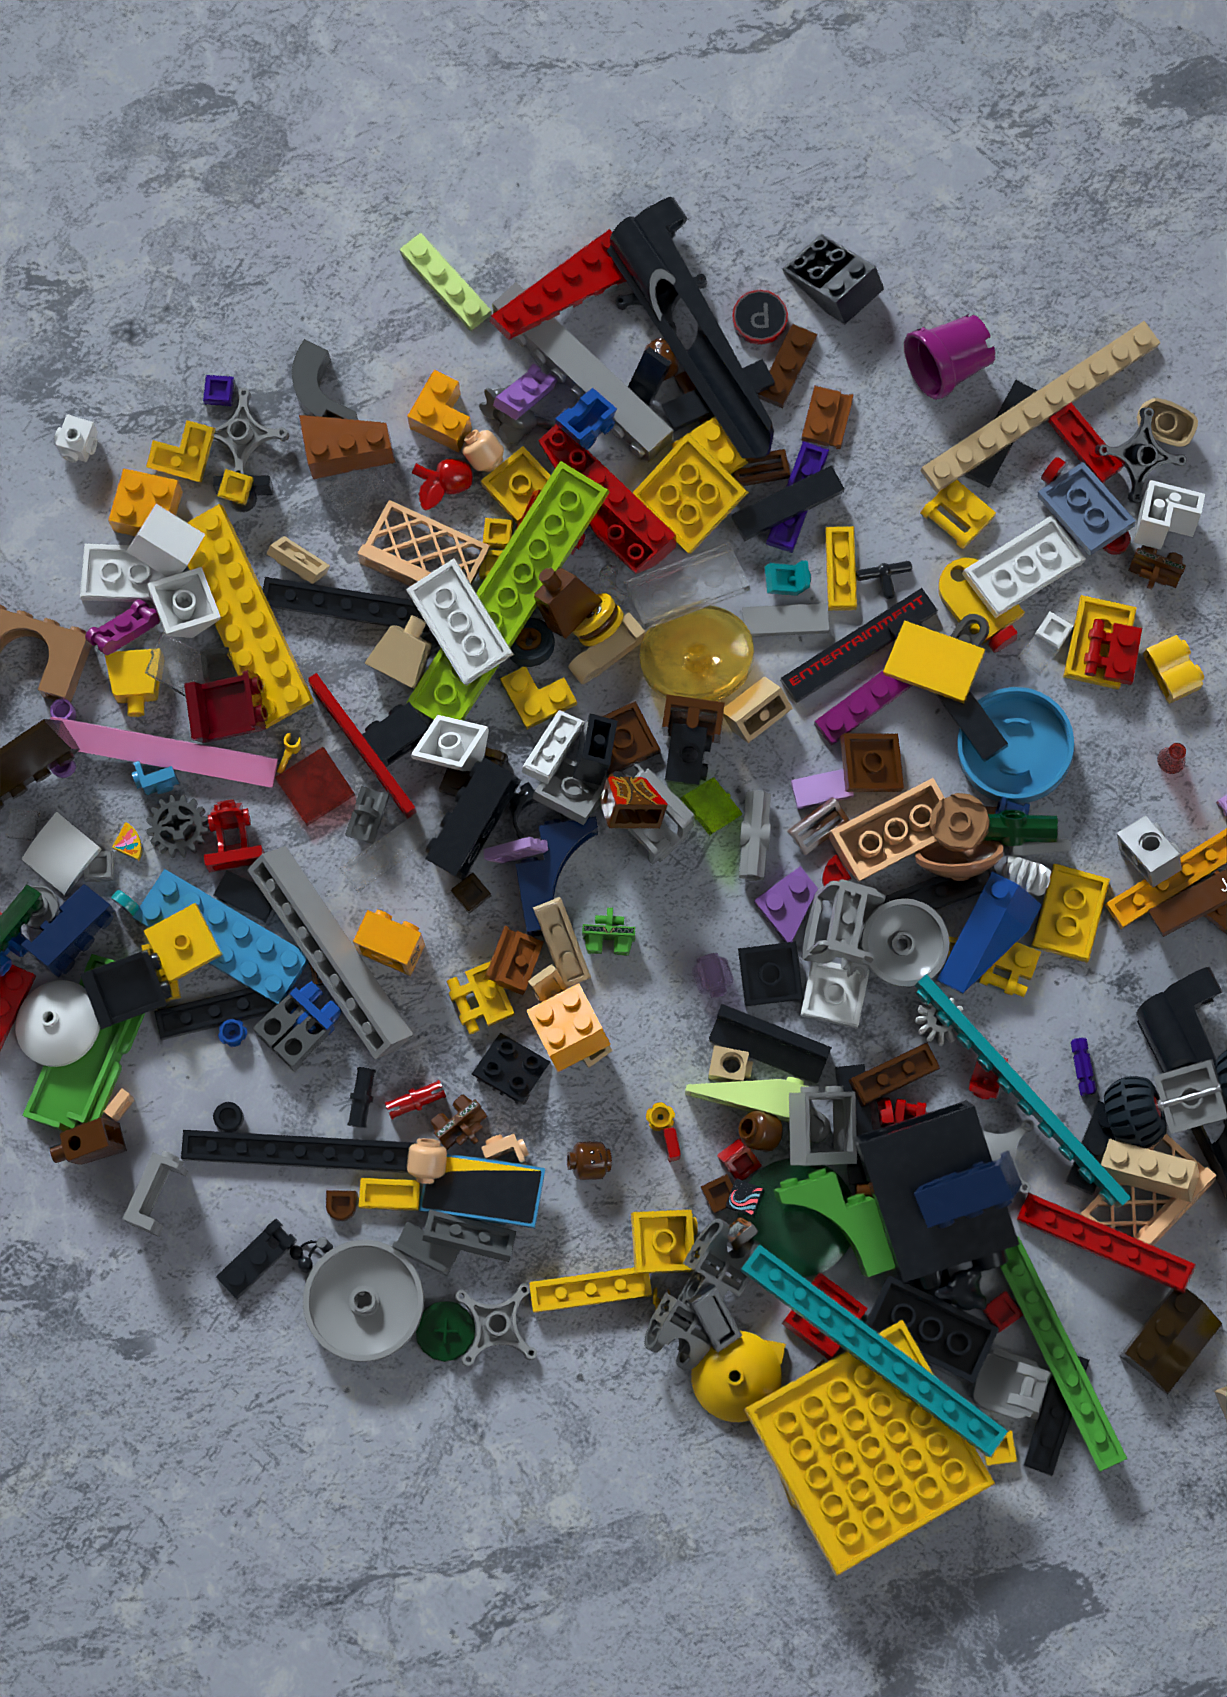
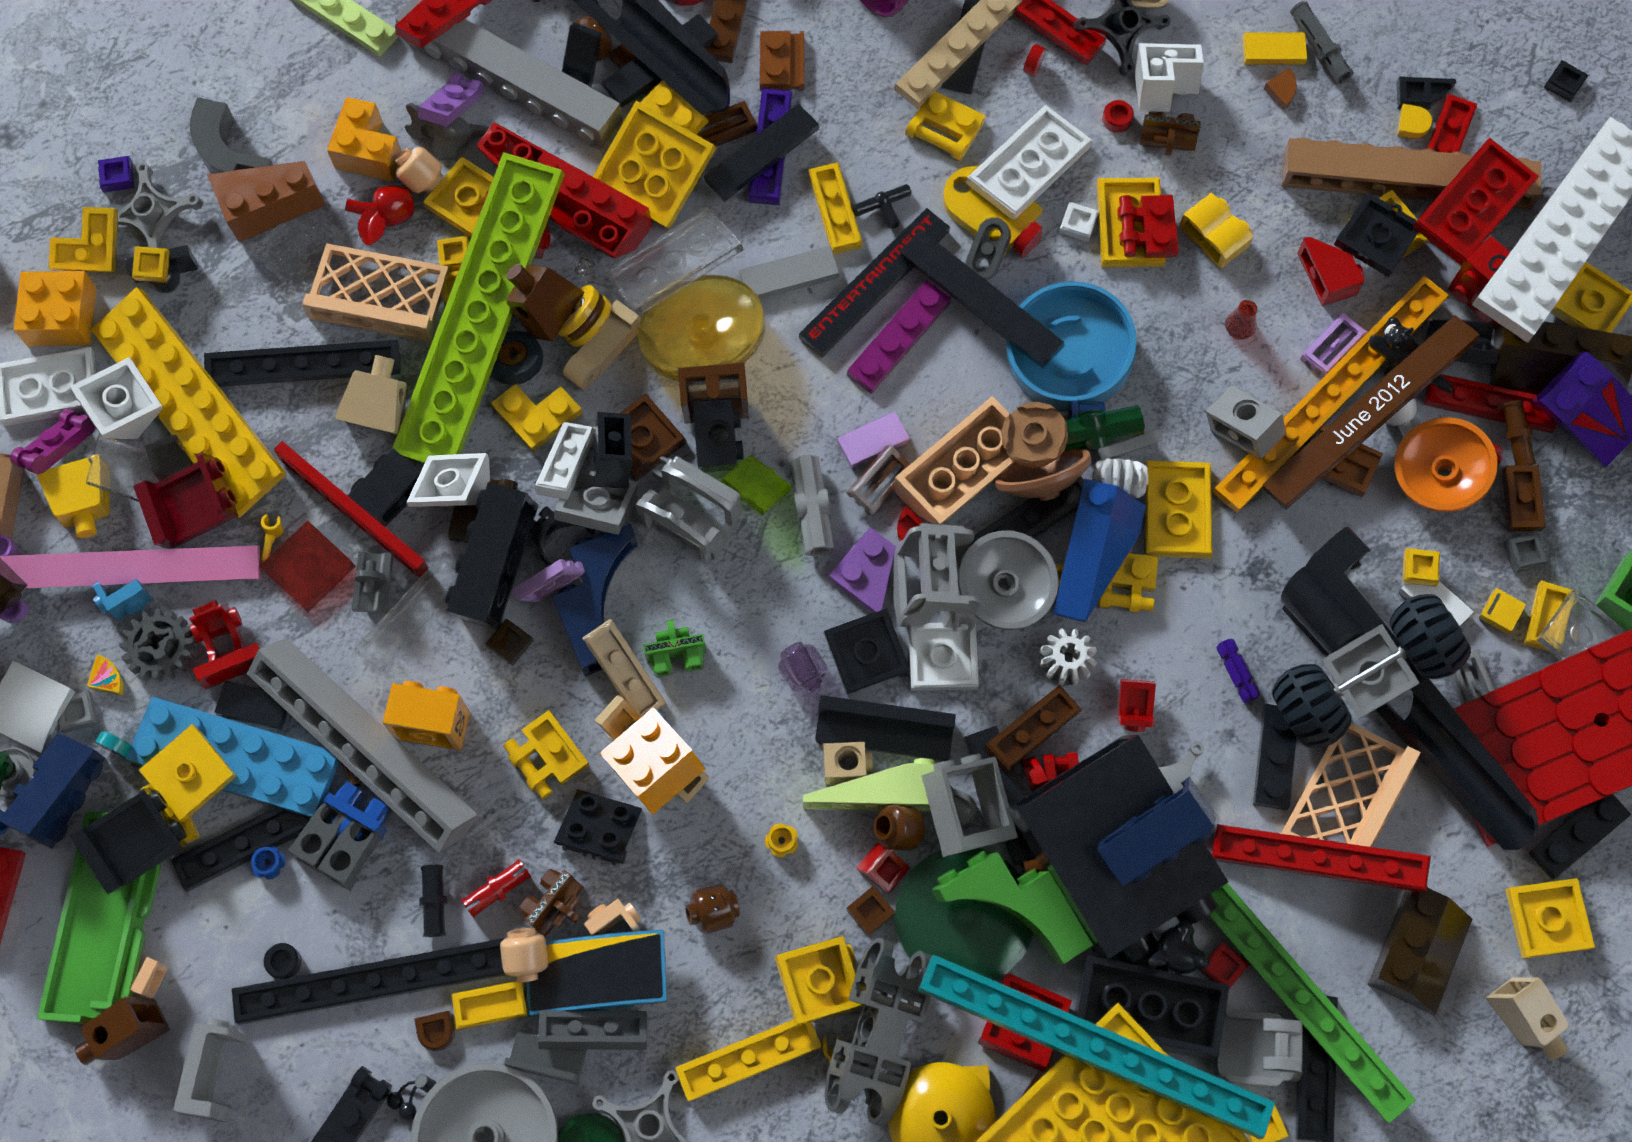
camera: 15 degrees left, 5 degrees down
white dish [15,980,100,1067] -> none
white slope [126,504,205,577] -> none
tan plate [267,536,330,584] -> none
white tile [406,558,514,685] -> none
dark orange plate [484,926,544,995] -> none
blue cylinder [555,388,617,450] -> none
reddish brown torso [600,771,668,828] -> none
red tile [663,1127,681,1162] -> none
black tile [688,1284,742,1352] -> none
tan brick [723,676,793,743] -> none
tile [726,1179,765,1218] -> none
dark brown tile [727,1217,758,1251] -> none
teal bracket [765,560,812,596] -> none
reddish brown plate [840,733,904,792] -> none
yellow tile [883,620,985,703] -> none
teal plate [915,974,1131,1208] -> none
clear tile [1017,635,1058,676] -> none
sand blue plate [1038,462,1136,556] -> none
tan brick [1101,1139,1200,1202] -> none

